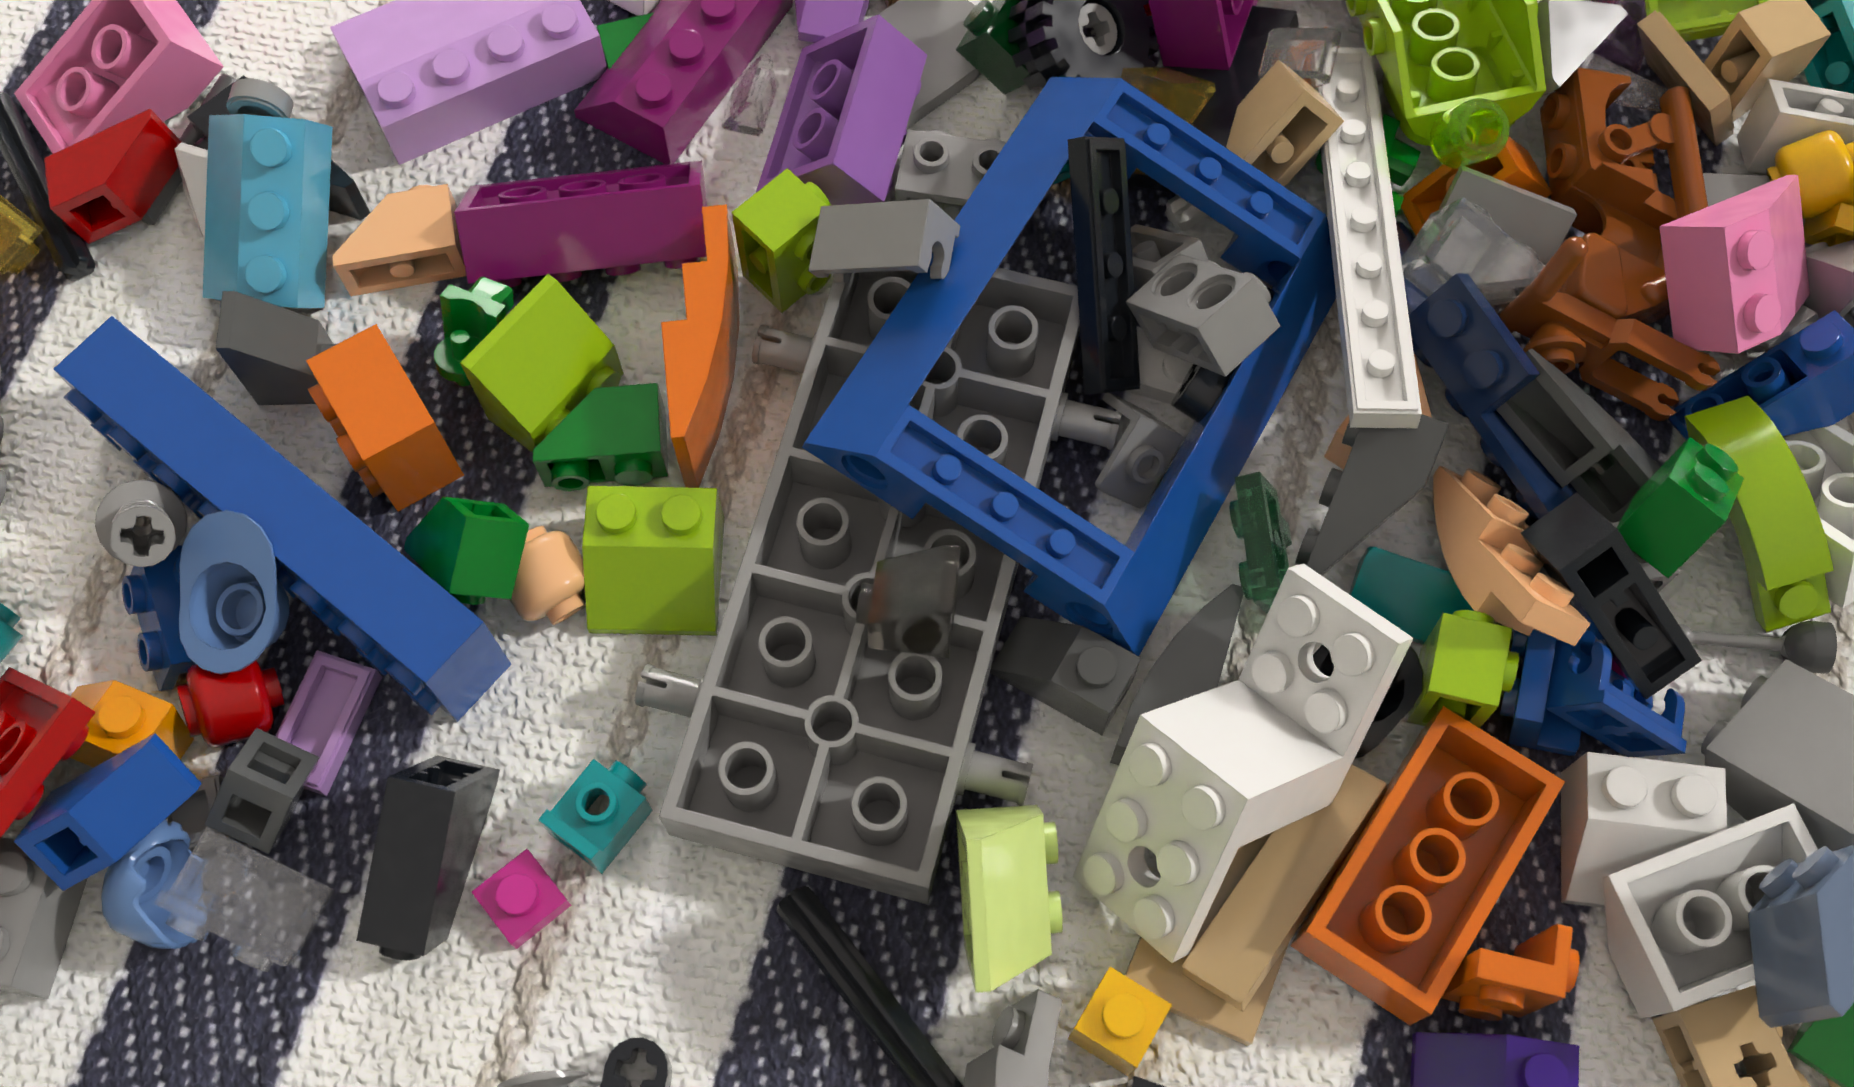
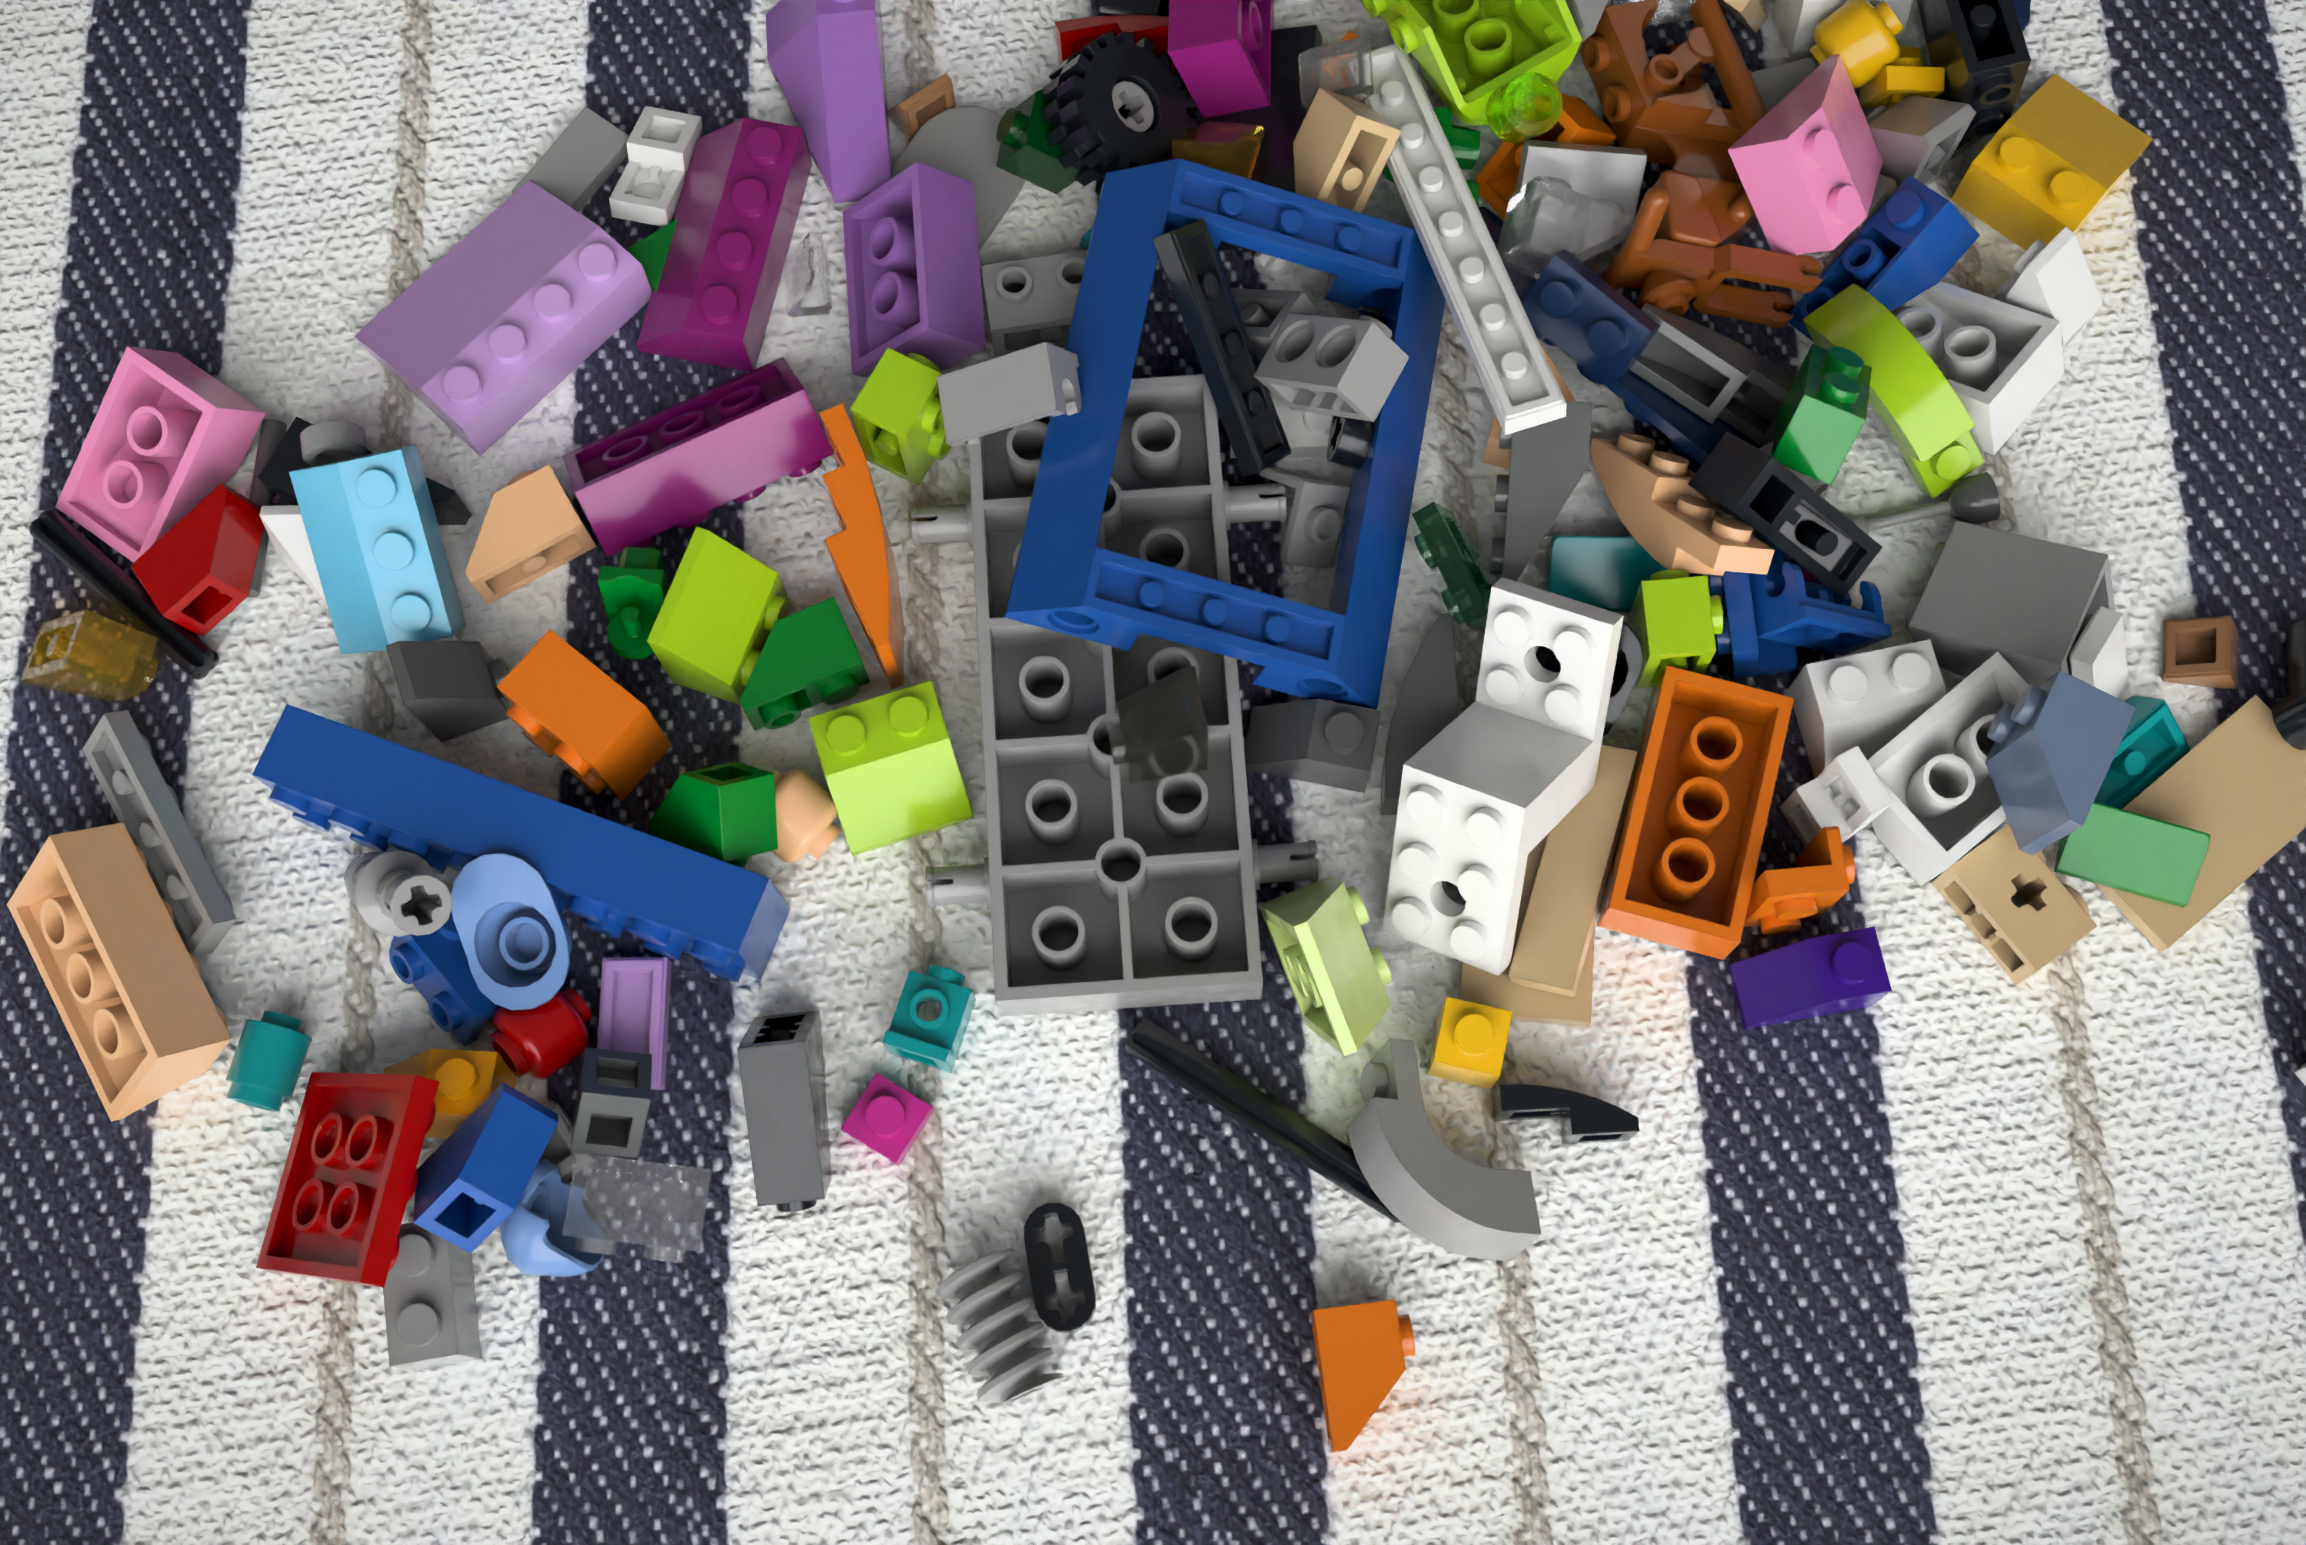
camera: 15 degrees left, 5 degrees up
none -> white slope [1779,745,1894,847]

